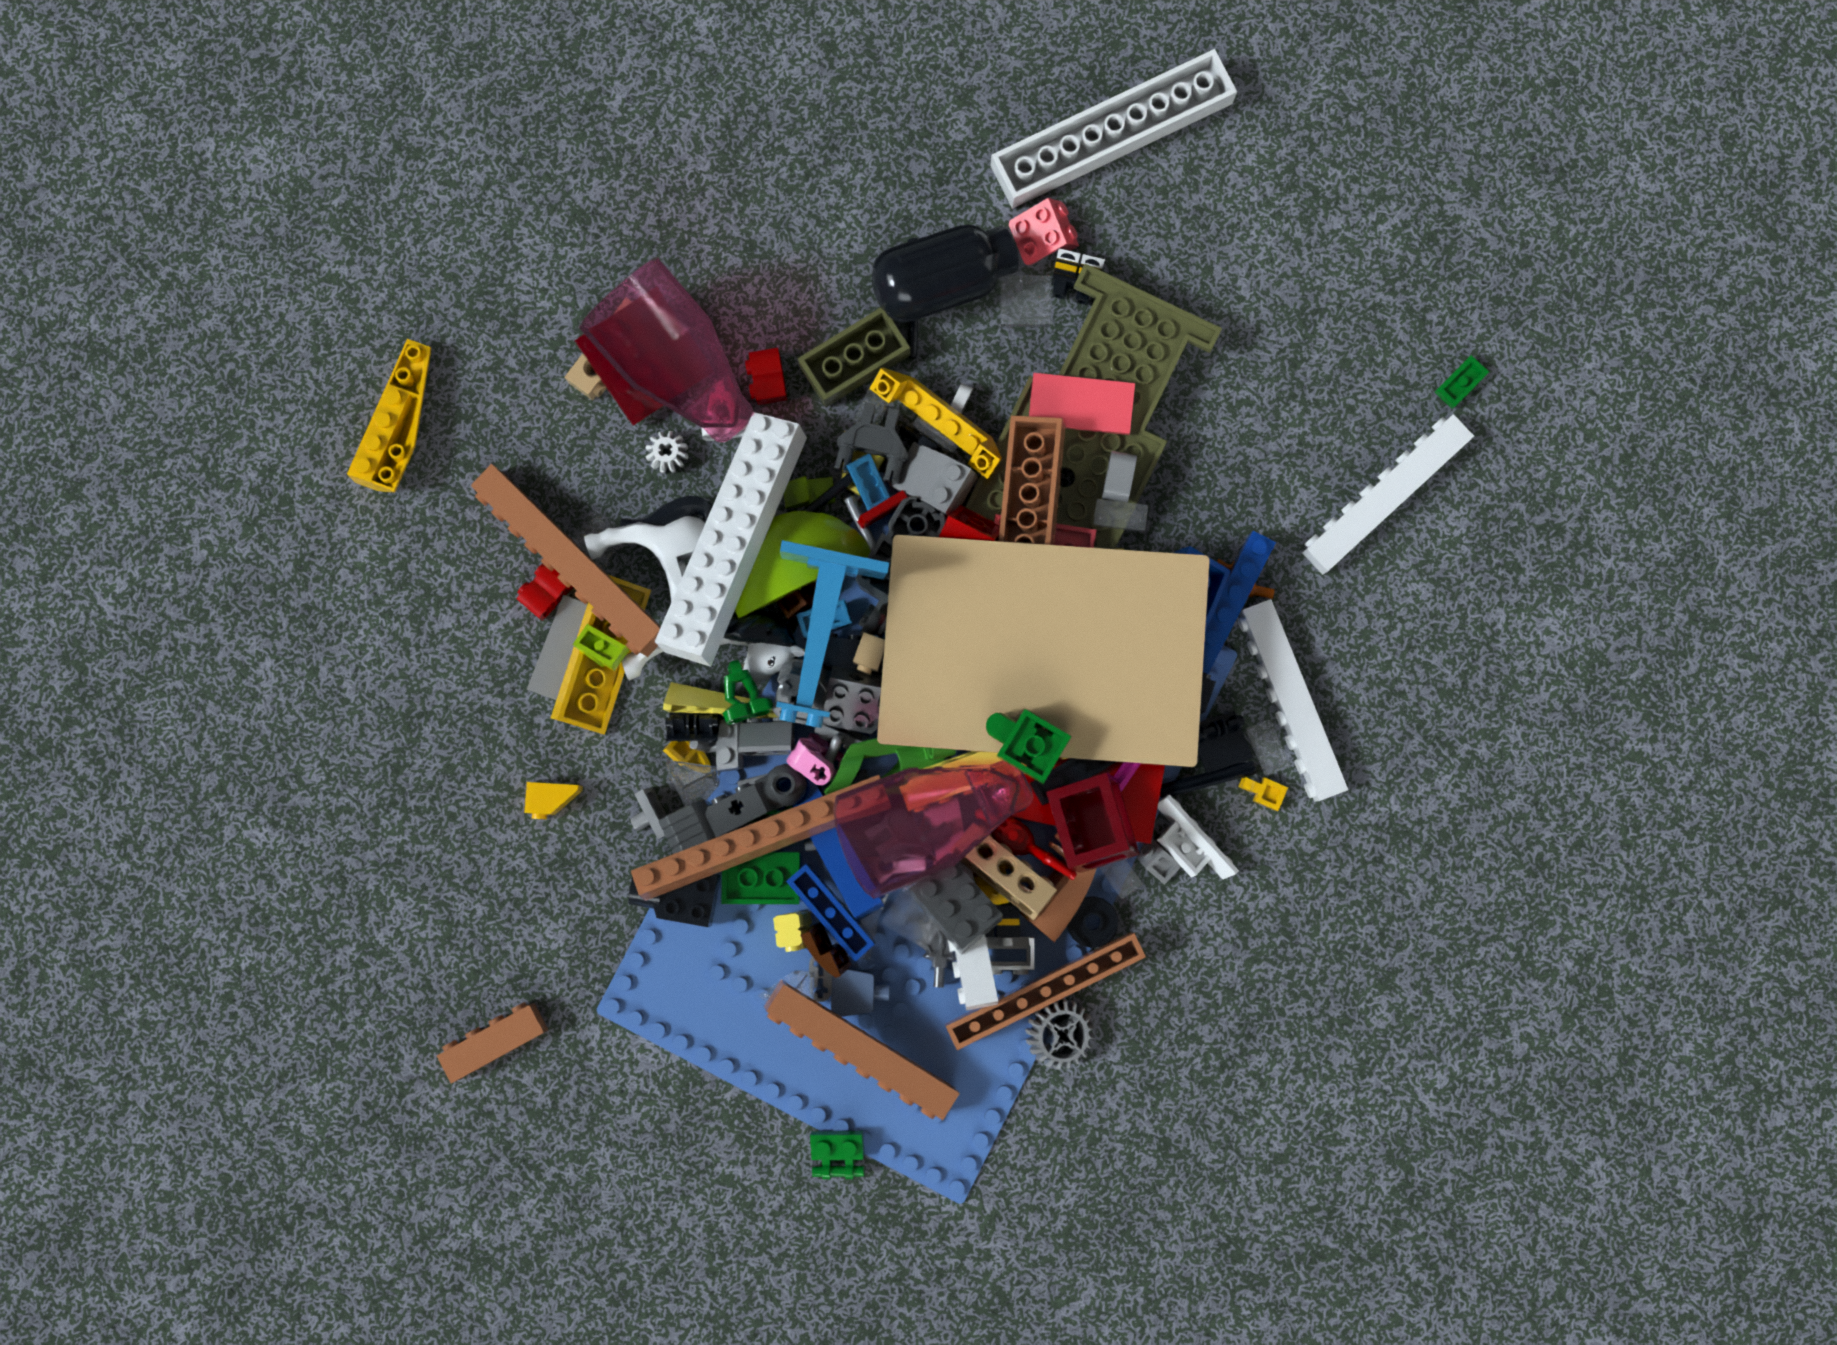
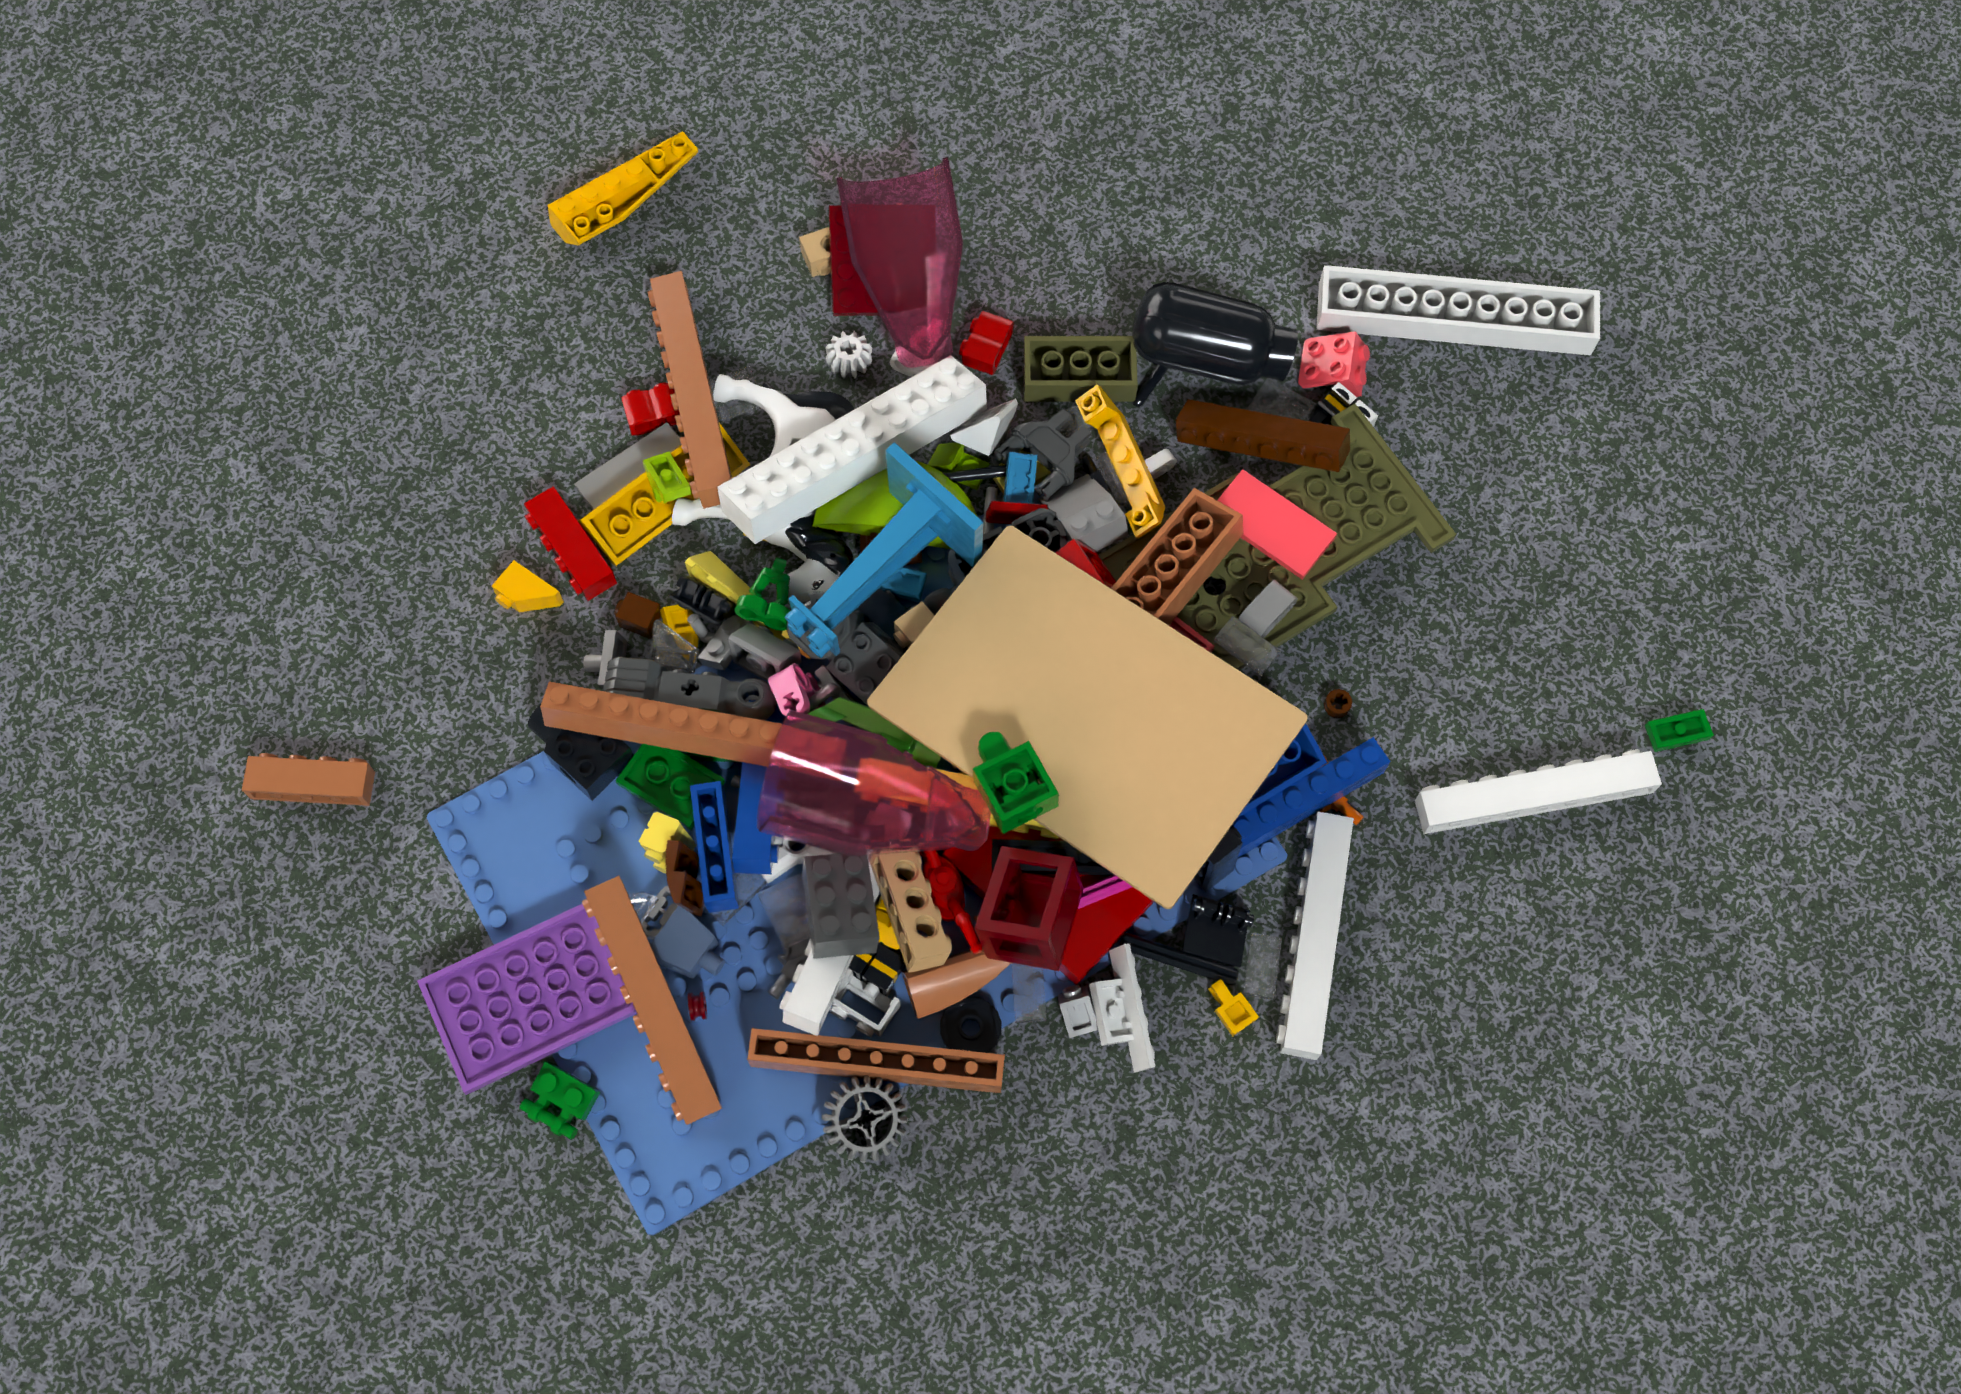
camera: 30 degrees right, 15 degrees down
none -> medium lavender plate [417,904,637,1095]
none -> red brick [524,486,617,601]
none -> reddish brown brick [614,592,662,639]
none -> dark red bush [688,991,707,1021]
none -> white slope [950,398,1018,456]
none -> reddish brown brick [1176,399,1350,472]
none -> reddish brown bush [1324,689,1352,718]

